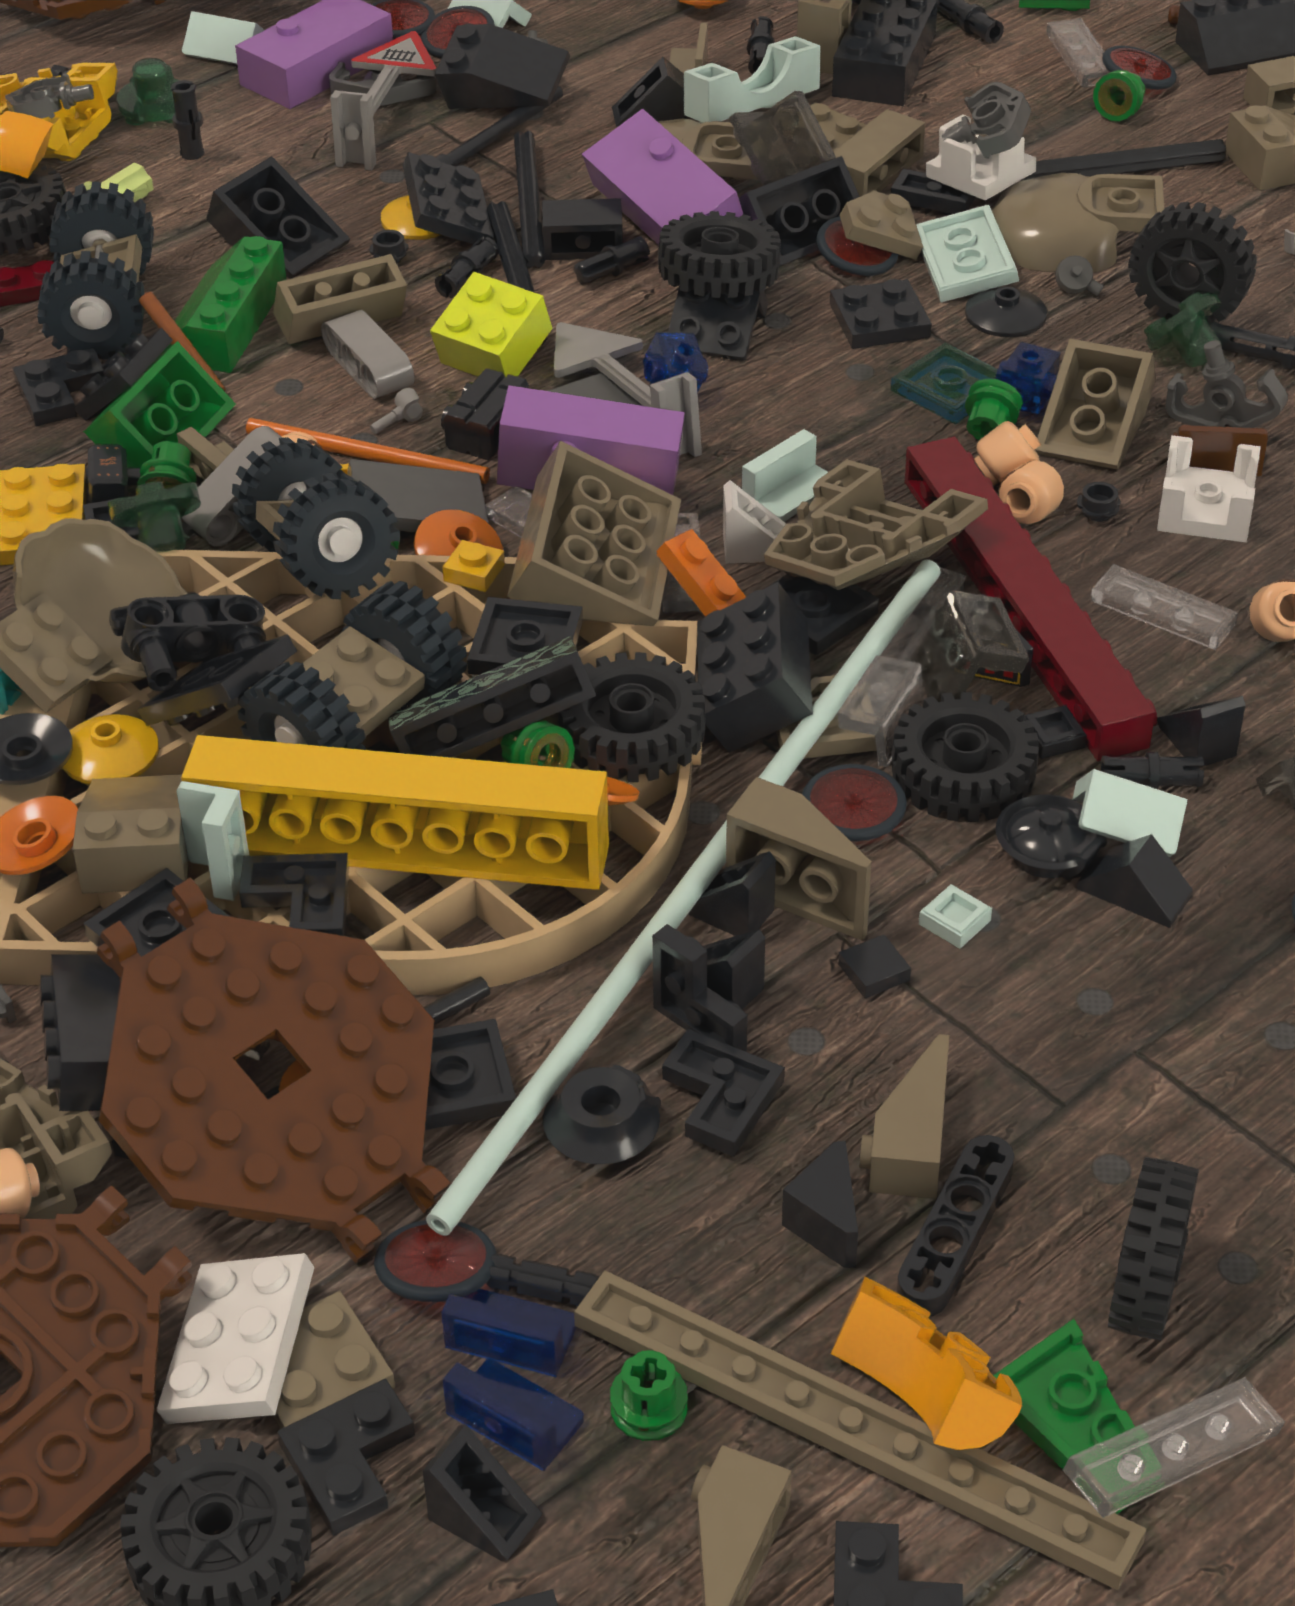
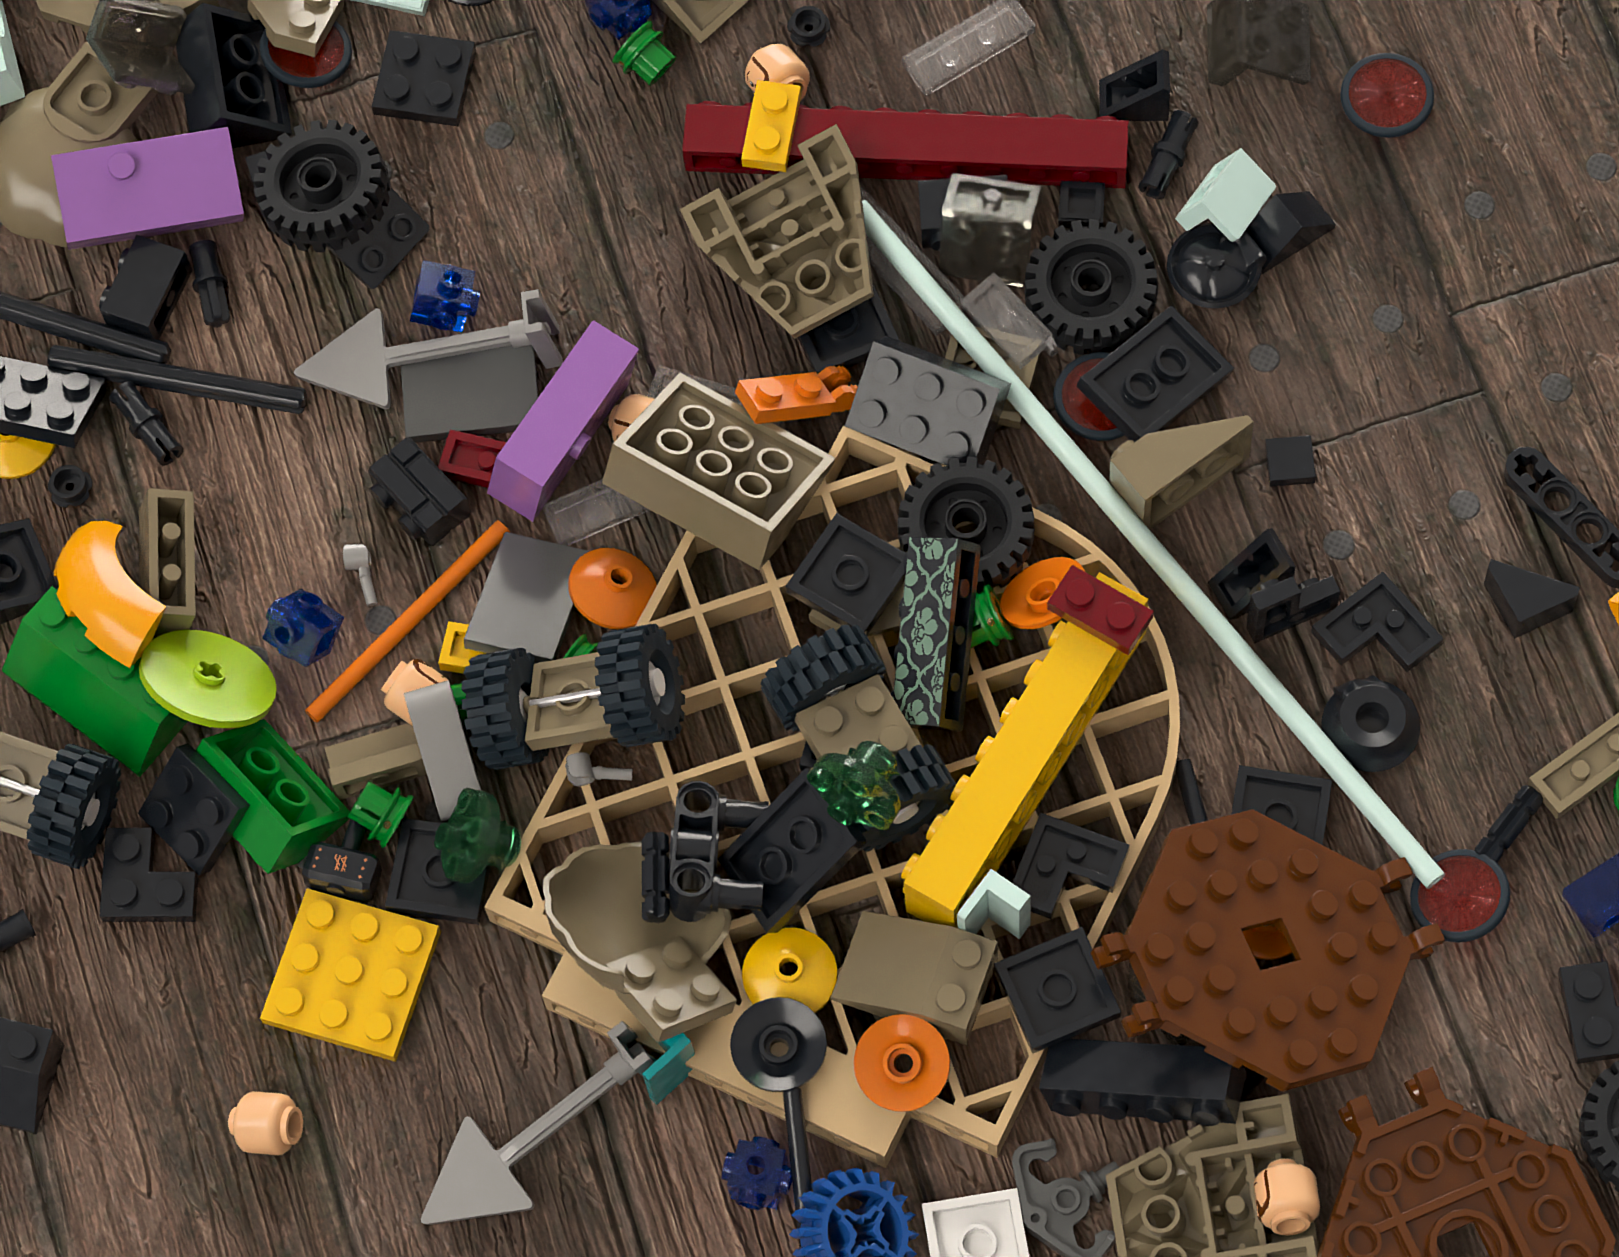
camera: 60 degrees left, 25 degrees up
dark orange bar [139,291,226,392] -> none
white plate [157,1253,314,1424] -> none
dark tan plate [272,1291,395,1429] -> none
light grey beam [321,310,415,399] -> none
neon yellow brick [430,272,552,377] -> none
clear blue panel [441,1289,577,1377] -> none
yellow plate [442,540,505,592] -> none
black slope [687,851,776,936] -> none
white slope [723,480,786,564] -> none
light aqua panel [742,429,828,522] -> none
dark tan slope [859,1034,950,1199] -> none
tile [890,343,1010,424] -> none
light aqua tile [919,884,992,949] -> none
light nougat head [974,421,1042,486] -> none
none -> light orange brick [54,521,166,668]
none -> lime piece [139,630,277,728]
none -> clear blue brick [262,589,344,667]
none -> light grey hand [565,752,632,787]
none -> yellow plate [741,80,801,172]
none -> clear green plate [807,741,901,830]
none -> dark red plate [1047,565,1154,656]
none -> black plate [1076,305,1234,442]

